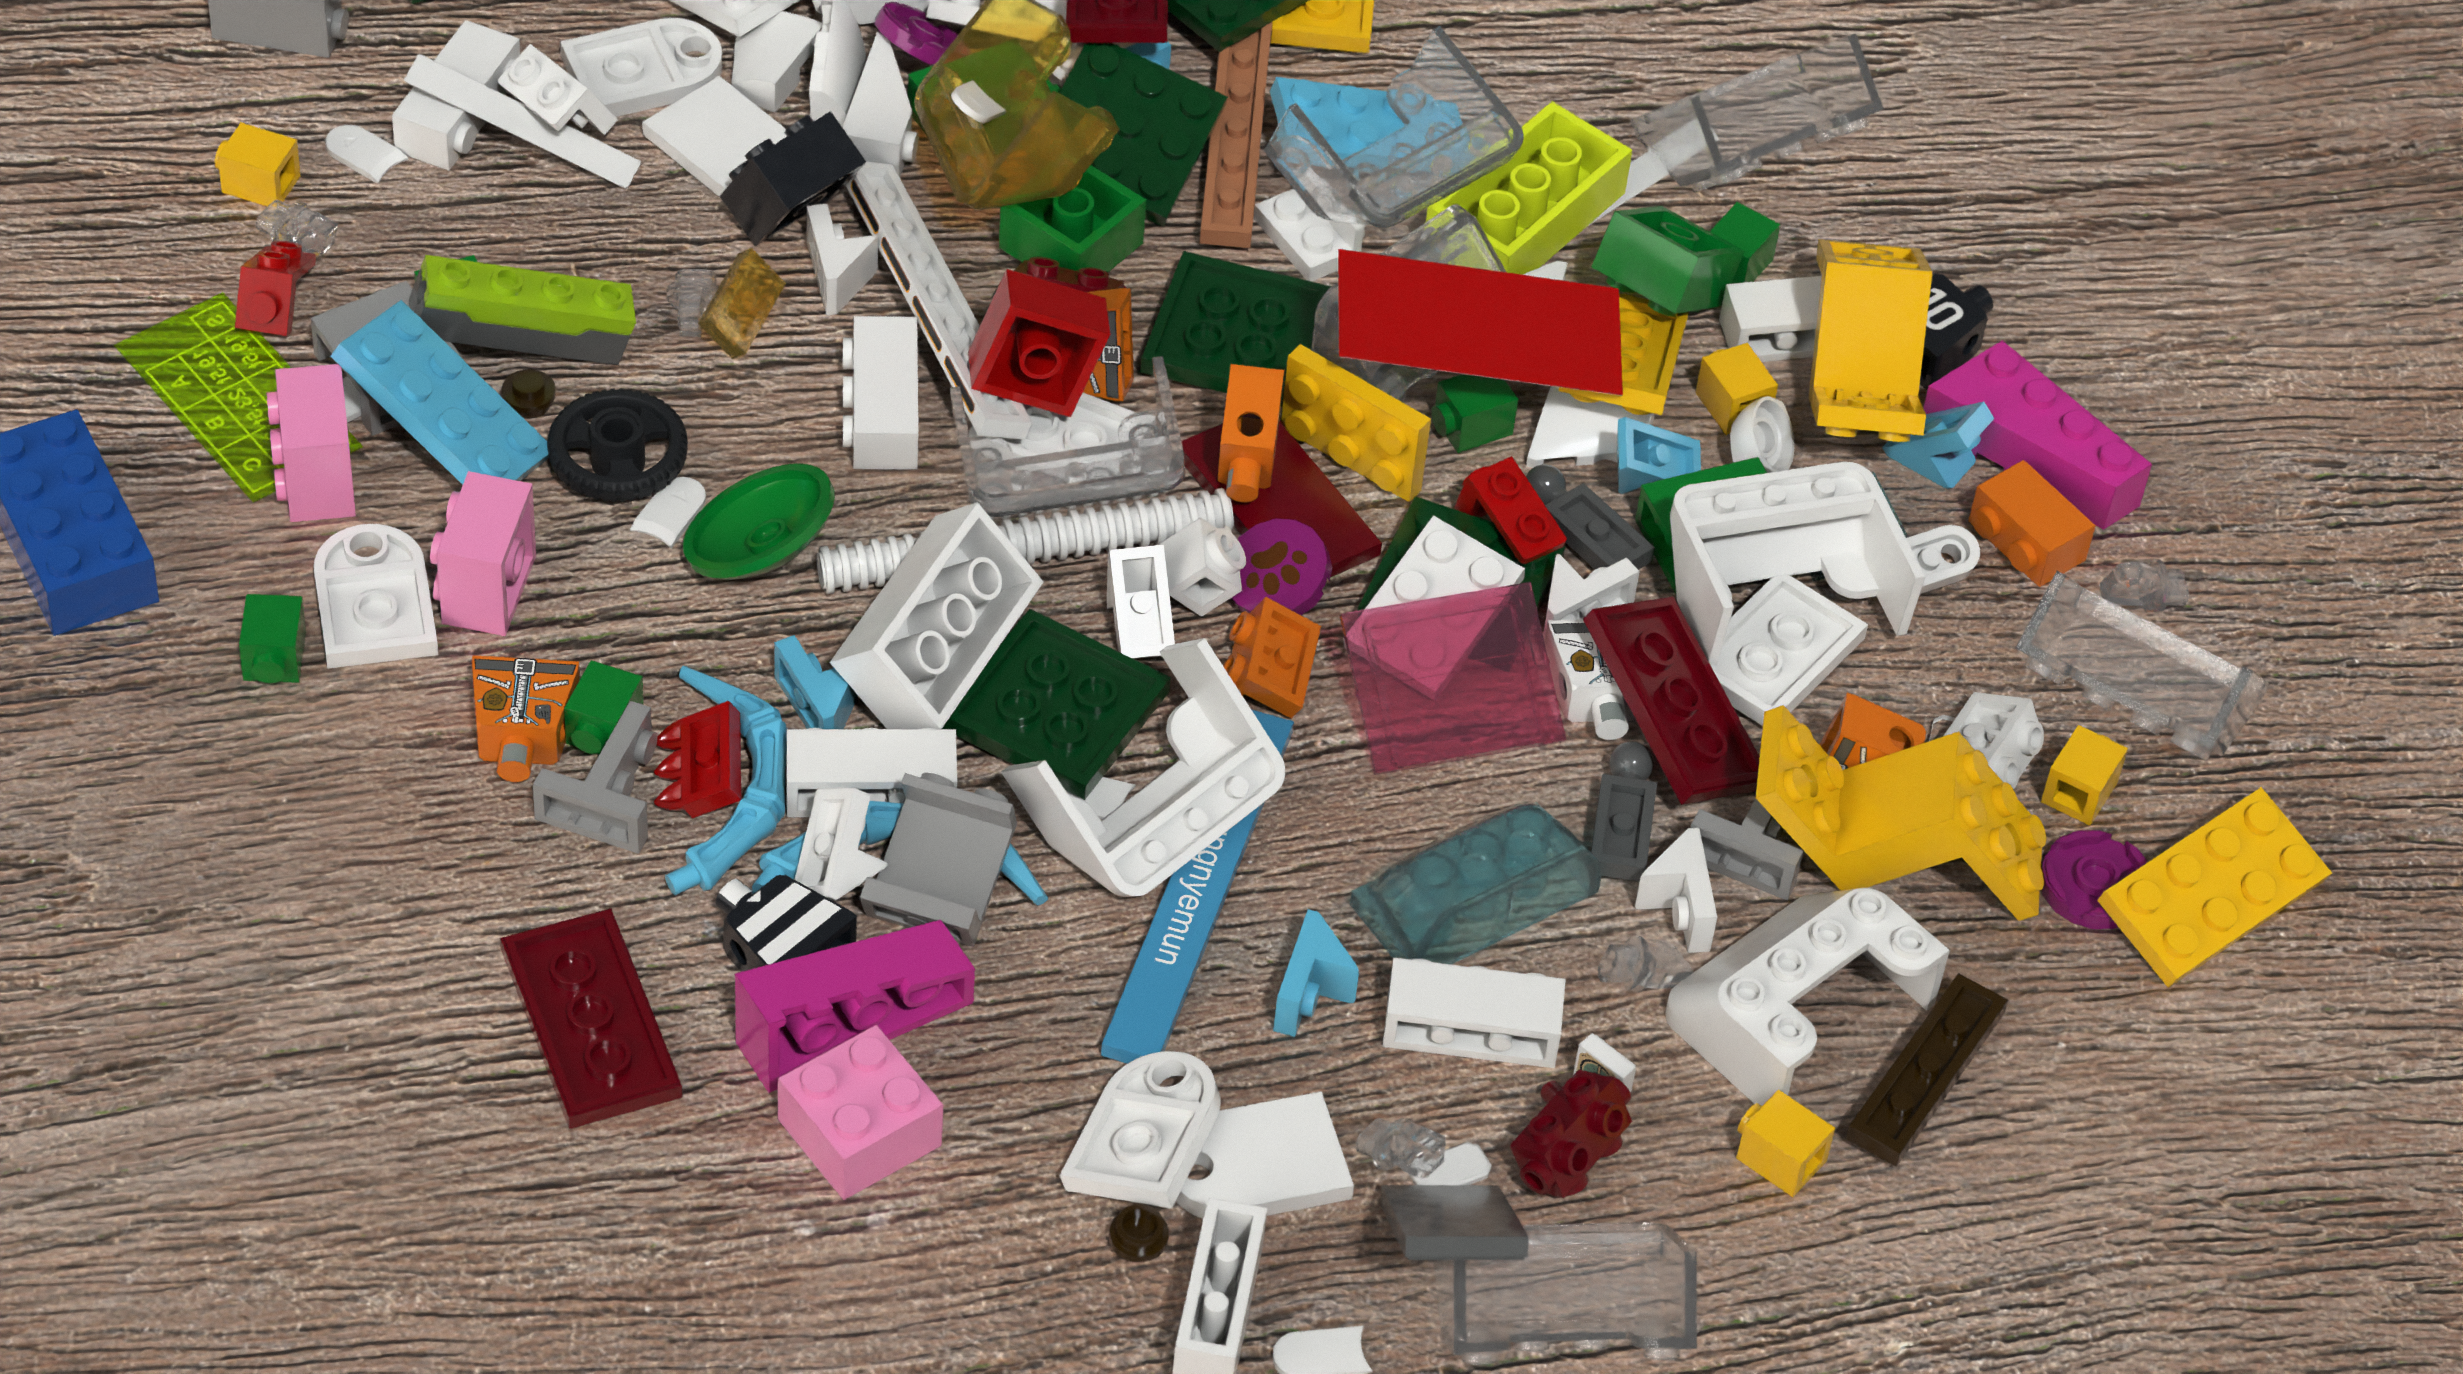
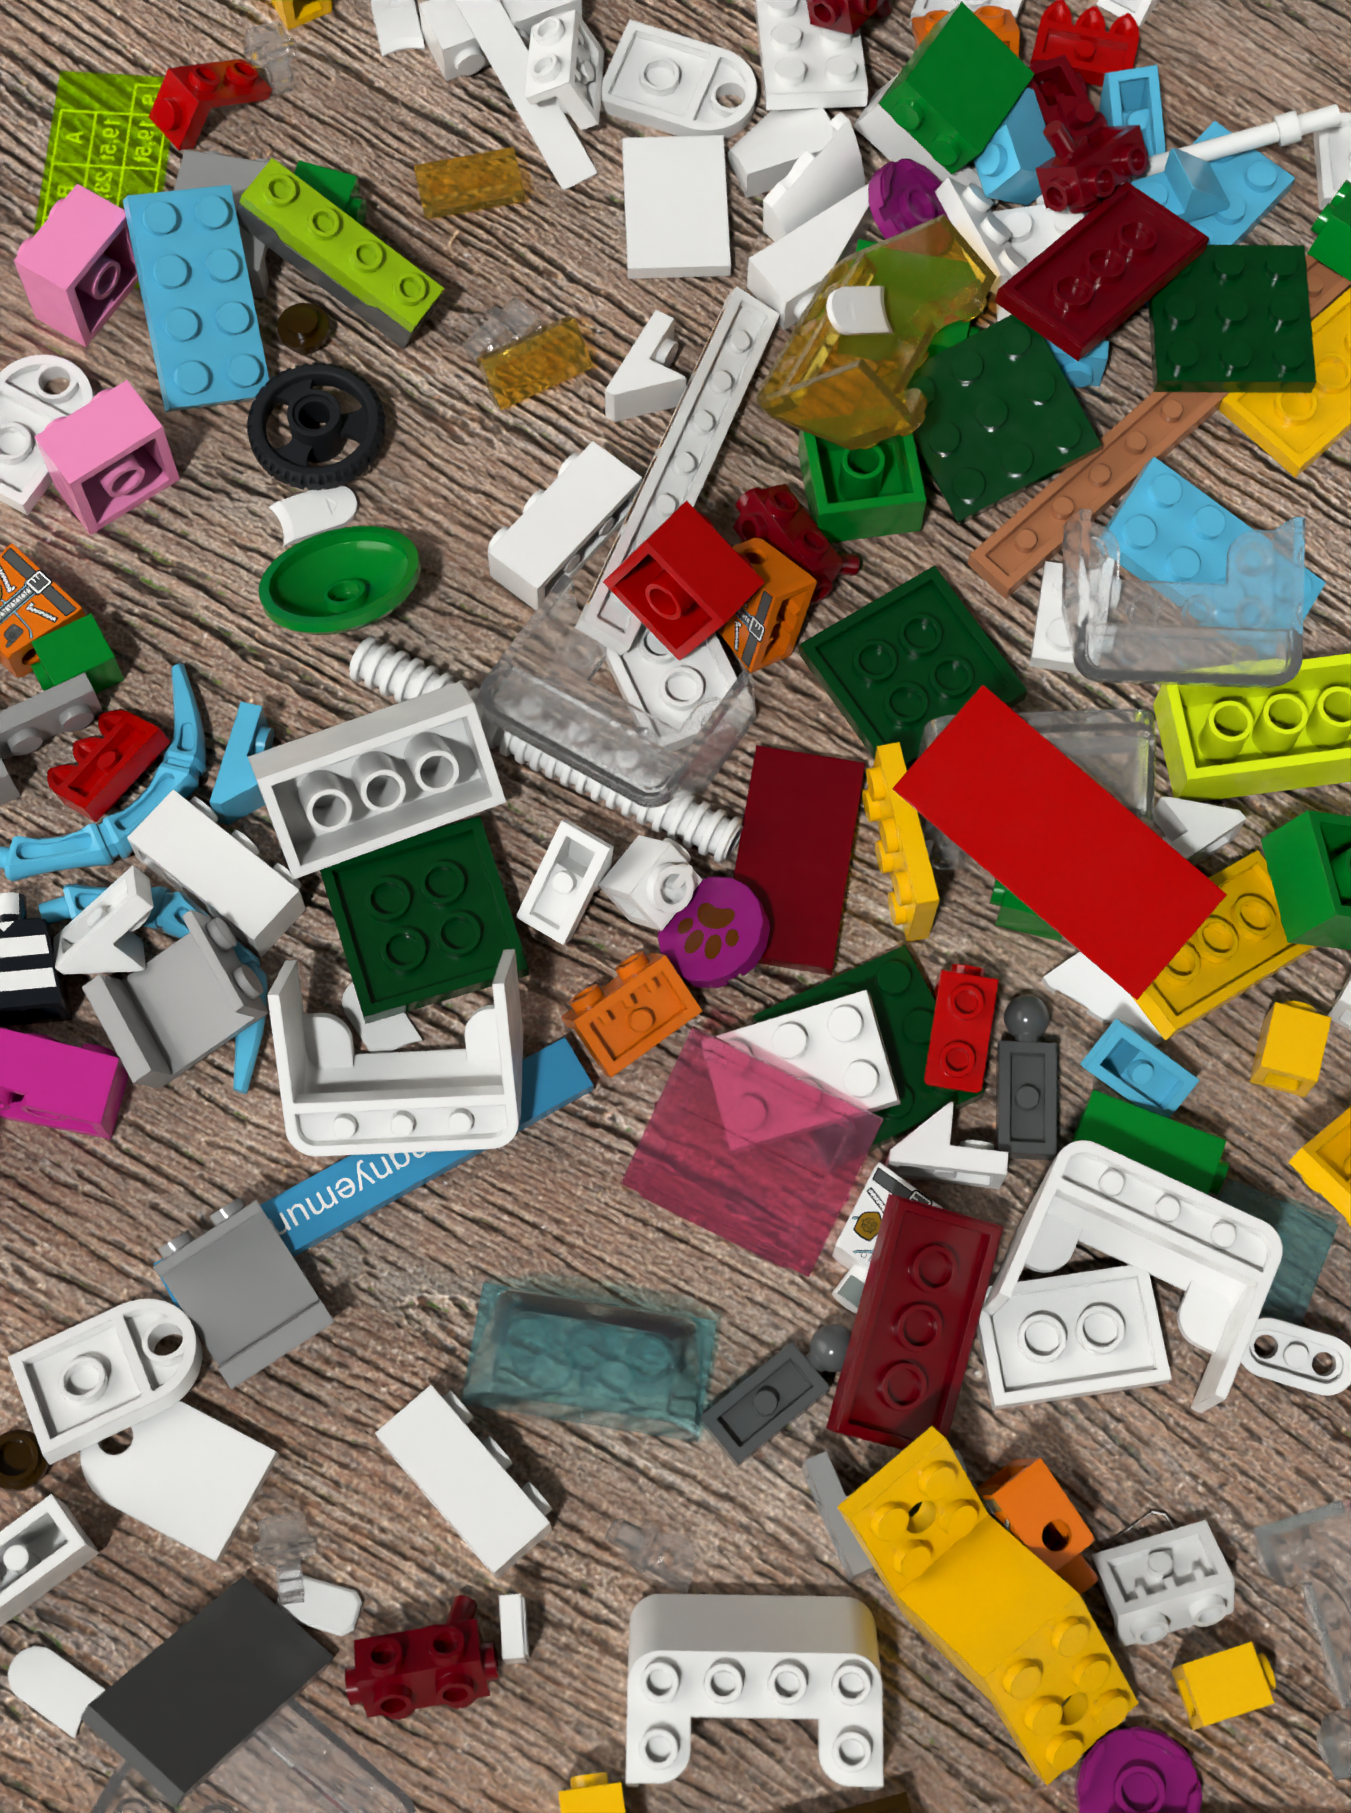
camera: 45 degrees right, 20 degrees up
black brick [720,111,866,246] -> none
orange torso [1218,364,1284,502] -> none
medium azure slope [1273,909,1359,1037] -> none
white slope [1635,828,1717,953] -> none
white hat [1730,396,1794,473] -> none
none -> light grey panel [153,1197,334,1390]
none -> clear yellow plate [413,147,525,220]

